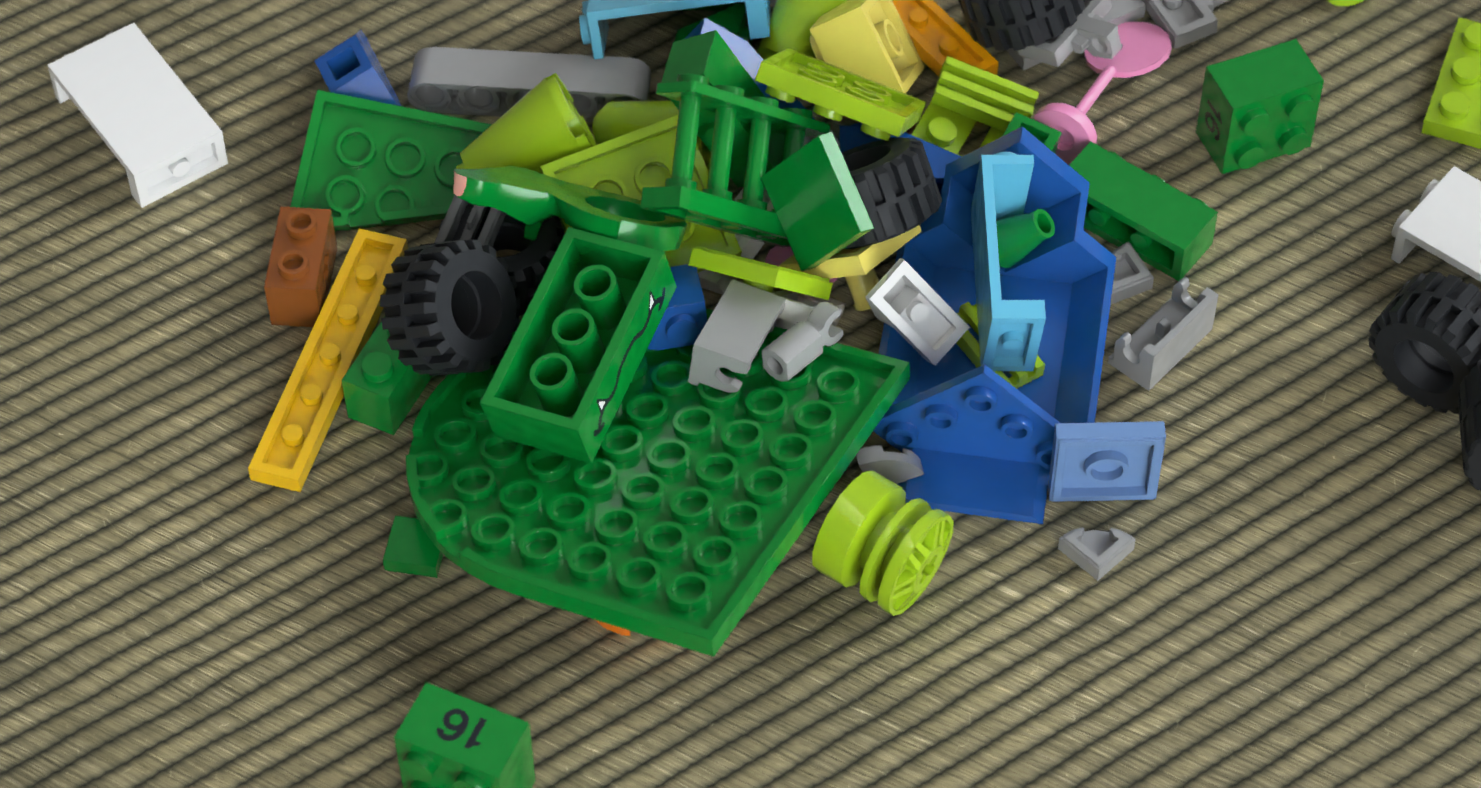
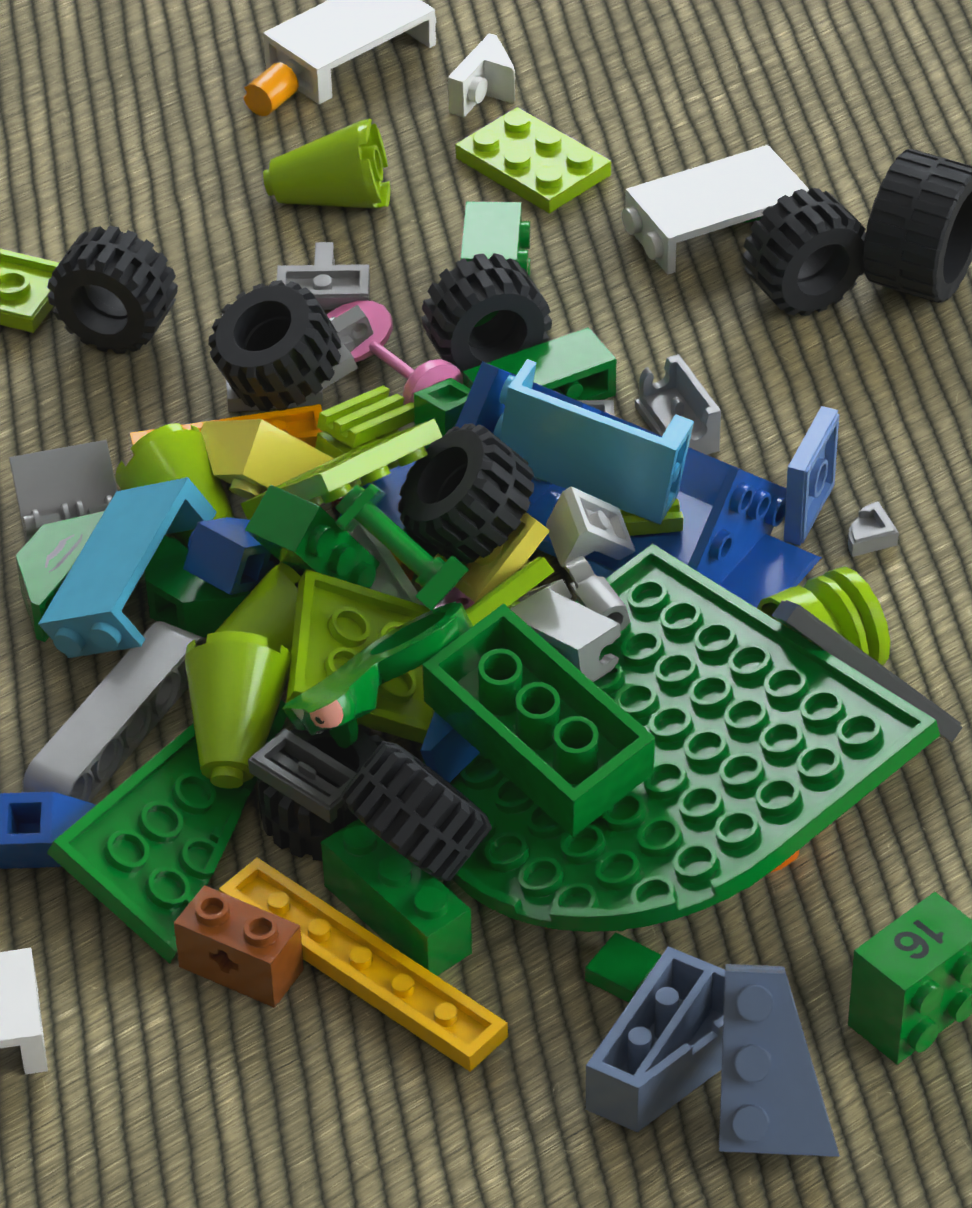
camera: 65 degrees left, 10 degrees down
green tile [761,132,874,272] -> none
none -> black tyre [421,253,552,374]
none -> sand blue wedge [586,946,725,1132]
none -> sand blue wedge [719,964,840,1157]
none -> dark grey tile [771,600,963,742]

